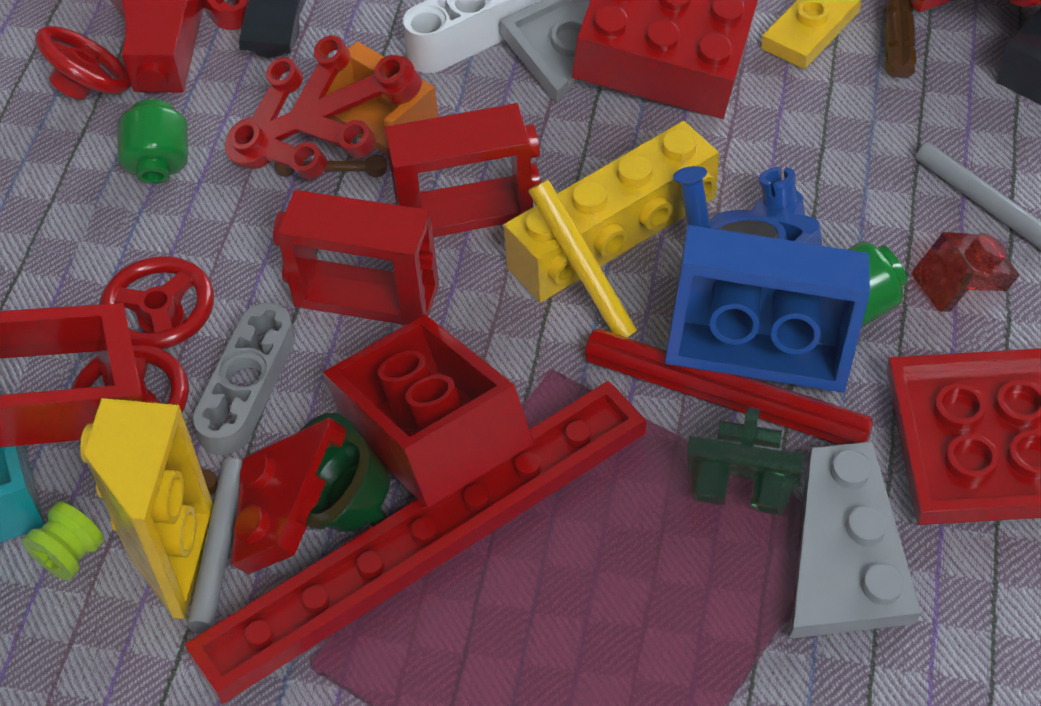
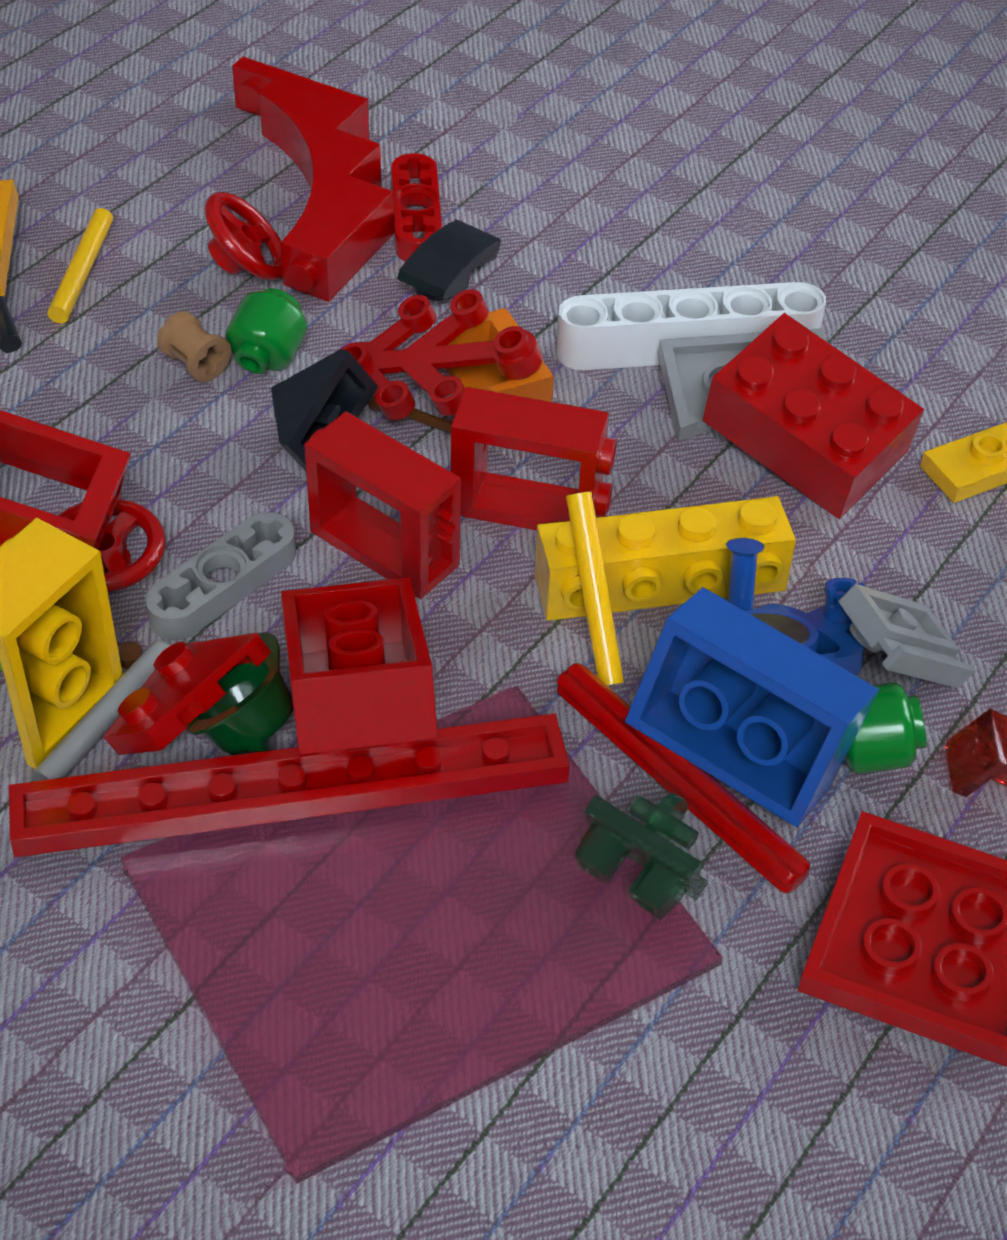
camera: 20 degrees right, 5 degrees down
red piece [99,256,214,349] -> none
light grey wing [789,442,922,639] -> none
none -> medium nougat bush [157,311,231,382]
none -> black slope [271,349,378,471]
none -> light grey plate [838,584,976,688]

